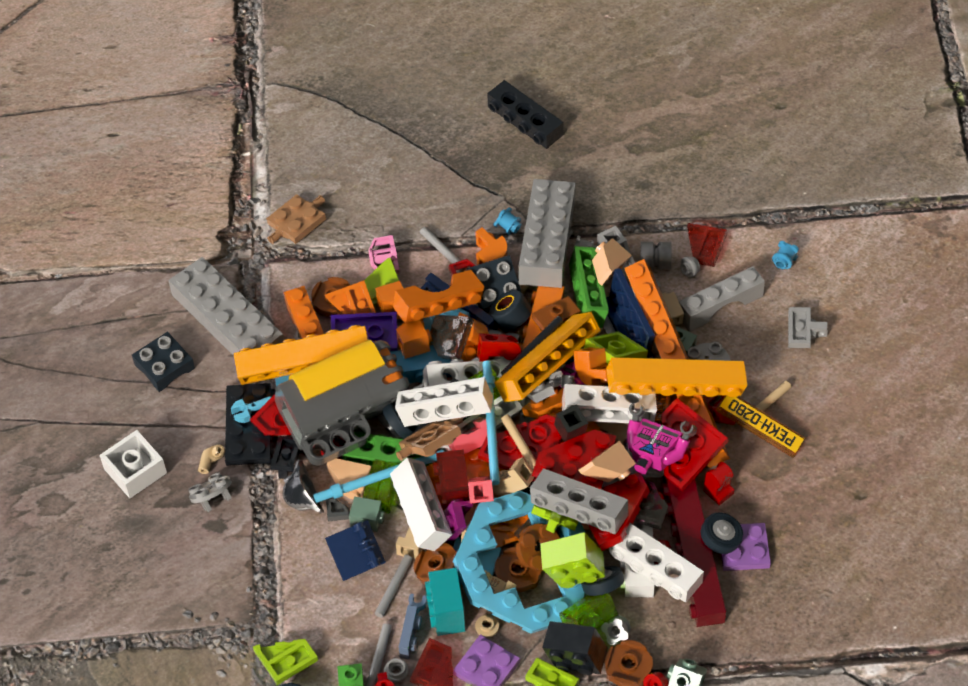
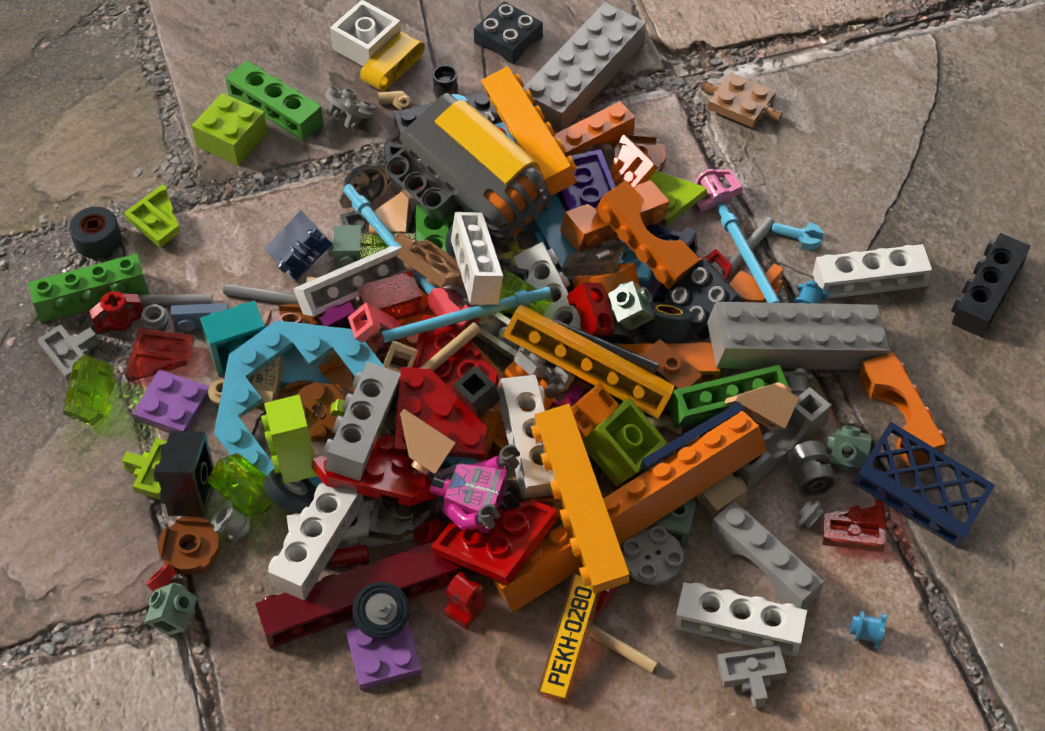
camera: 75 degrees right, 0 degrees up
none -> lime brick [191,93,268,166]
none -> bright green brick [225,60,324,141]
none -> yellow beam [360,32,425,92]
none -> black wheel [432,65,458,98]
none -> sand green brick [608,281,655,331]
none -> white brick [674,582,807,657]
none -> medium azure bar [717,203,780,303]
none -> medium azure bar [772,222,824,251]
none -> white brick [813,244,932,299]
none -> sand green brick [826,426,871,470]
none -> dark blue fence [852,422,995,548]
none -> orange arch [858,352,946,468]

